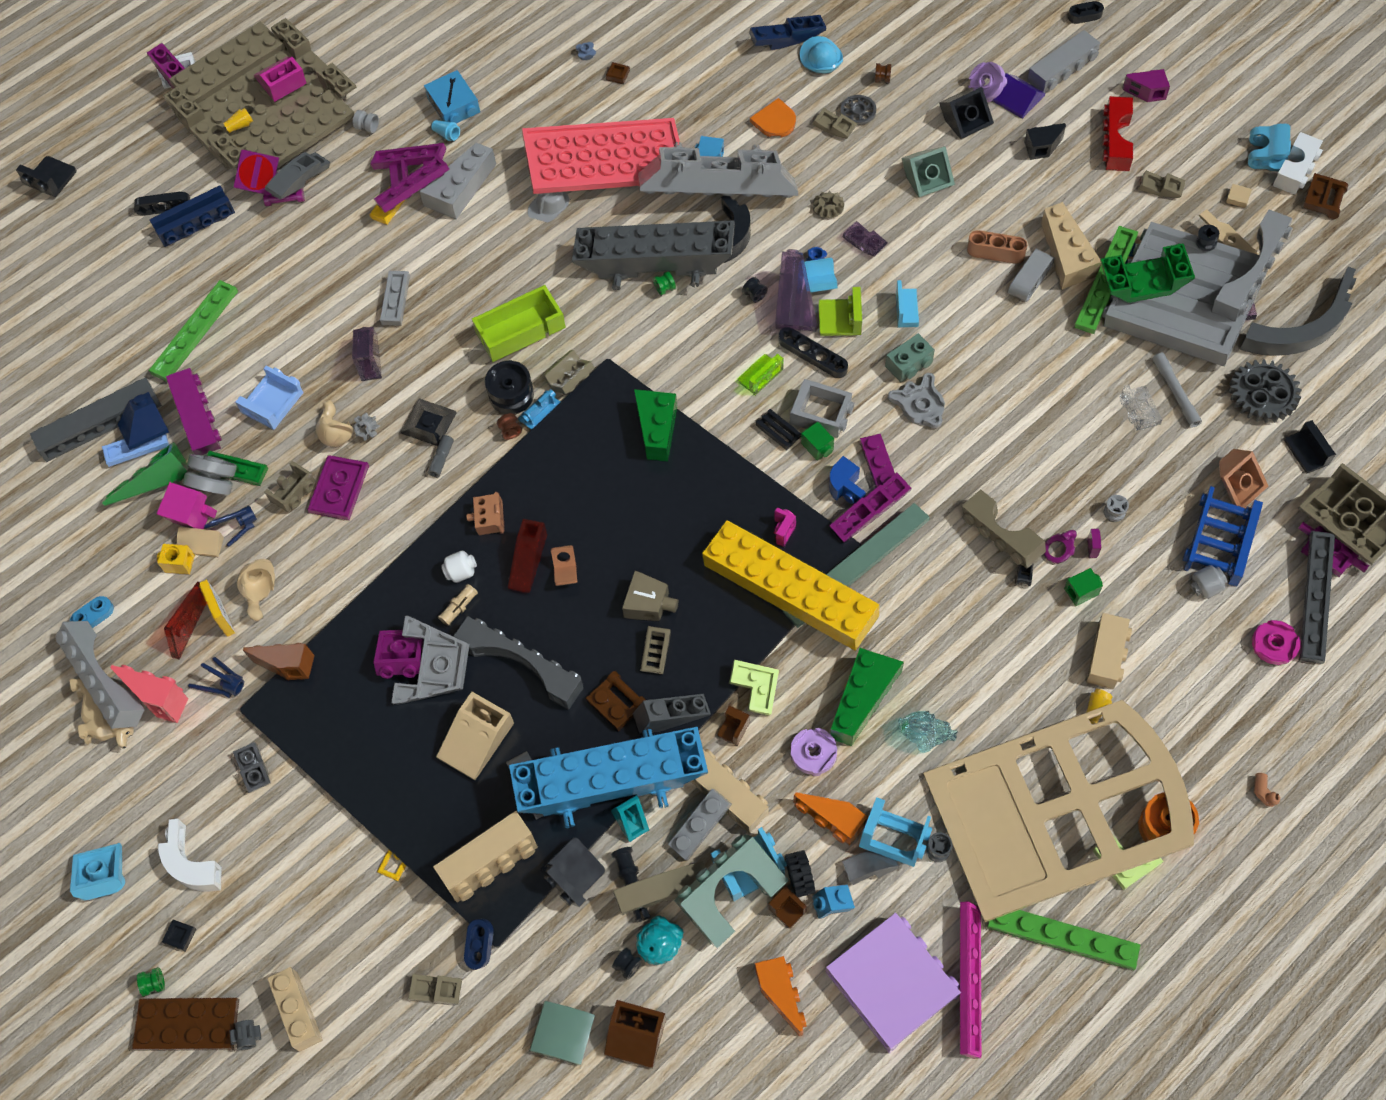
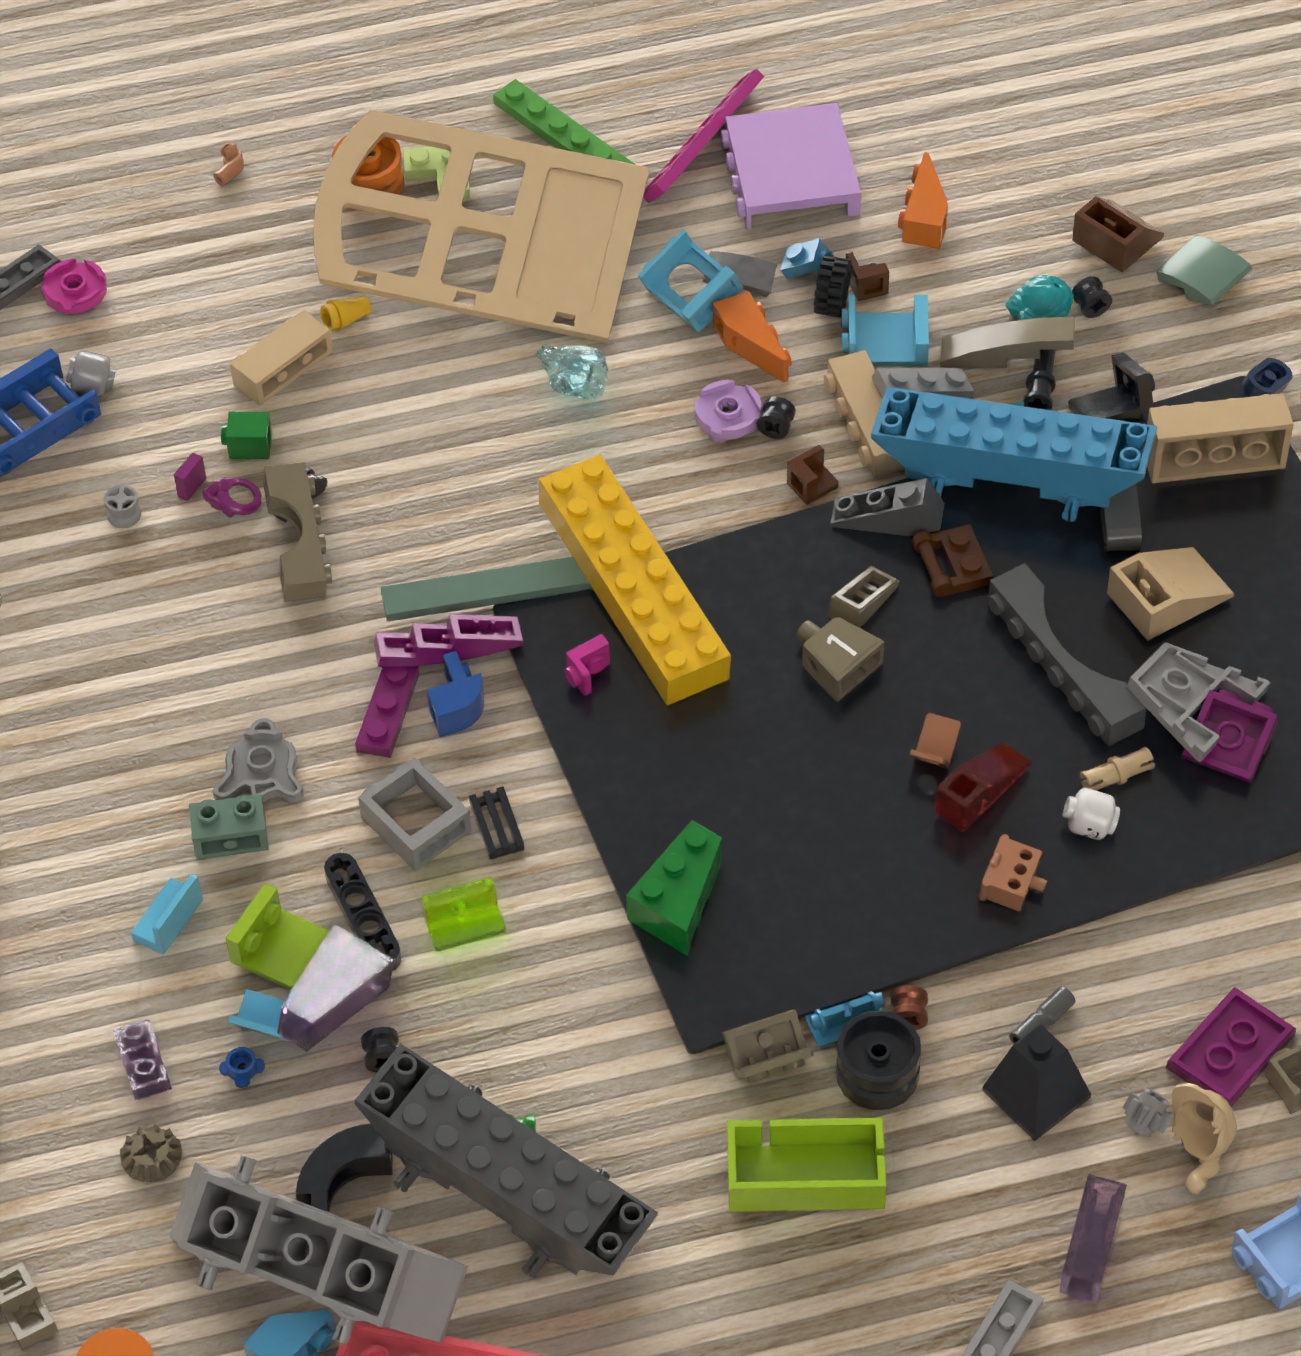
camera: 155 degrees left, 10 degrees down
sand green arch [674,834,789,948] -> none
yellowish green plate [729,660,779,716] -> none
green brick [801,422,834,461] -> none
green wedge [830,648,904,746] -> none
dark grey wheel [926,832,952,862] -> none
none -> black wheel [756,396,796,439]

